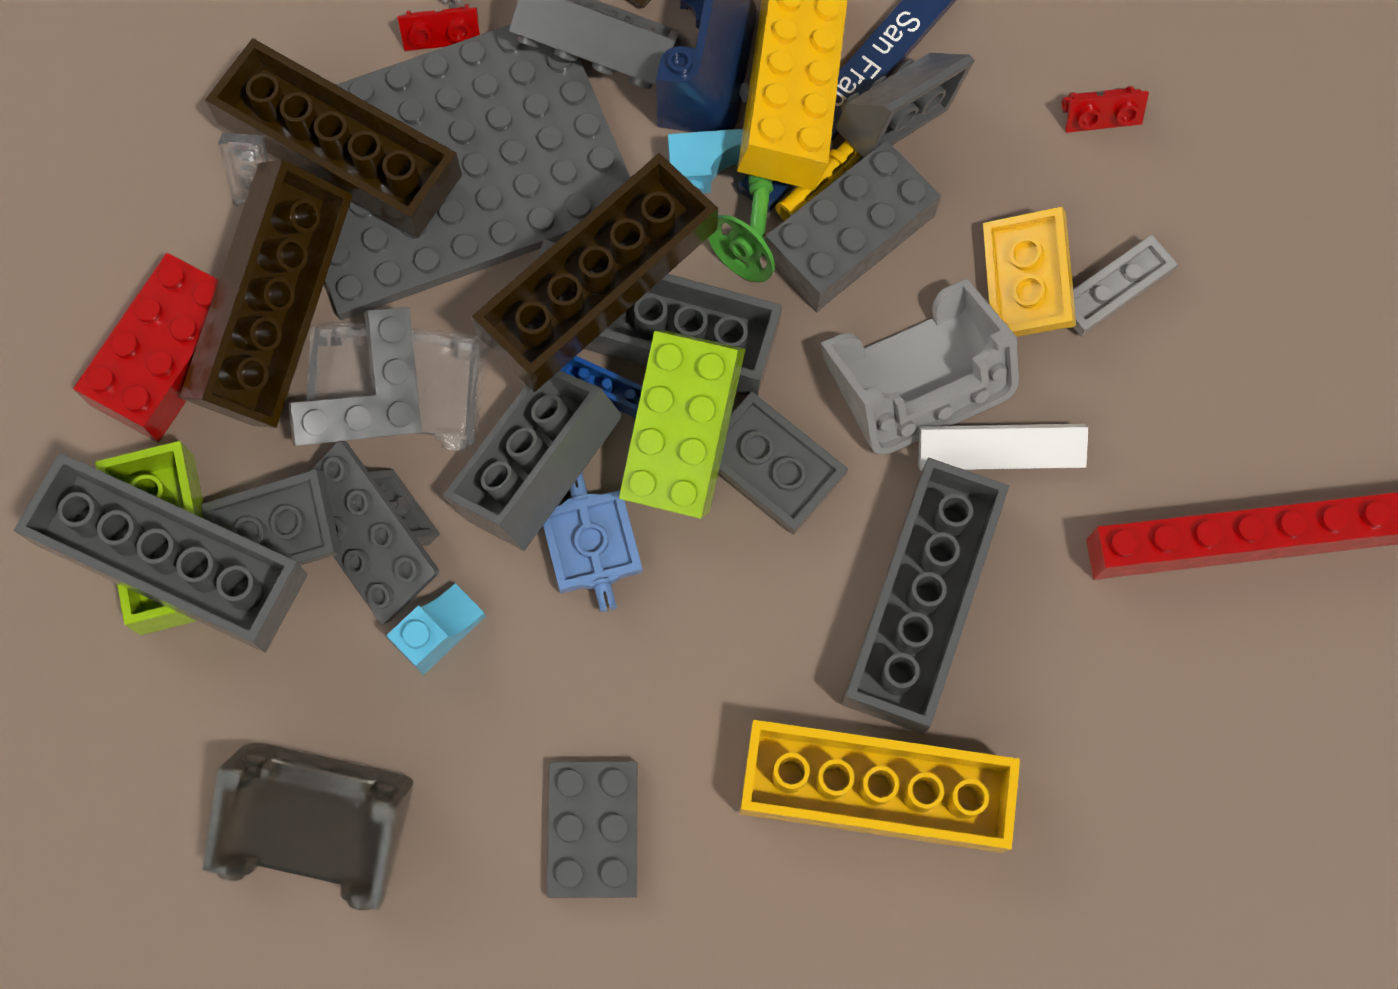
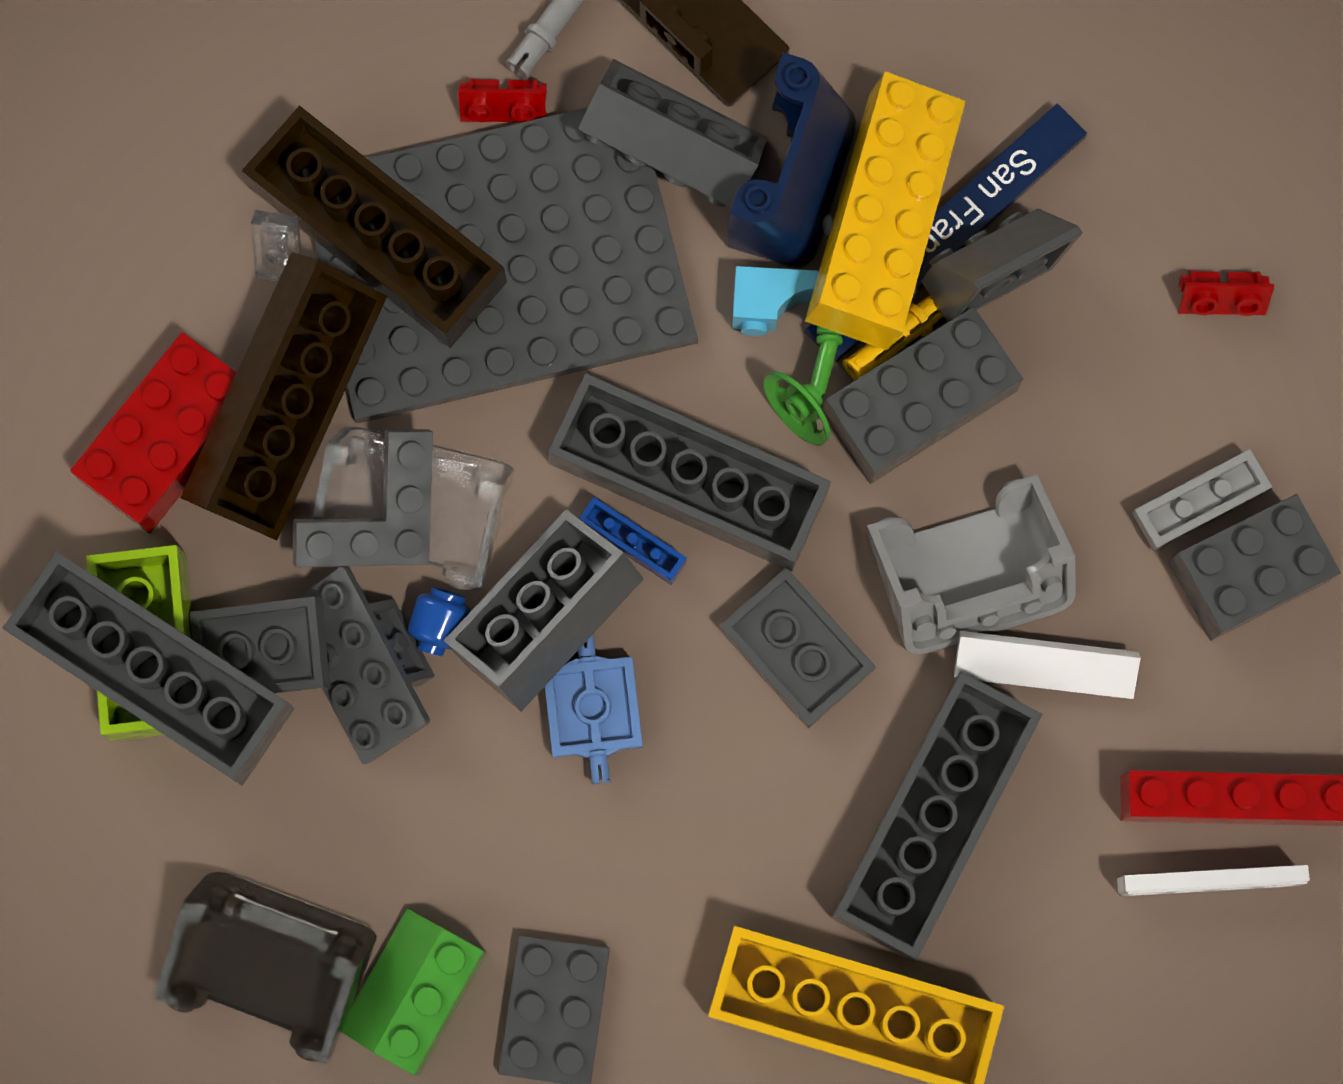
camera: 10 degrees right, 5 degrees up
medium azure arch [386,583,486,675] -> none
dark brown brick [471,153,718,393] -> none
lime brick [619,330,745,519] -> none
yellow plate [983,207,1076,337] -> none
none -> bright green slope [339,908,487,1076]
none -> blue head [408,587,471,656]
none -> white tile [1117,865,1310,896]
none -> dark grey brick [1168,494,1341,641]

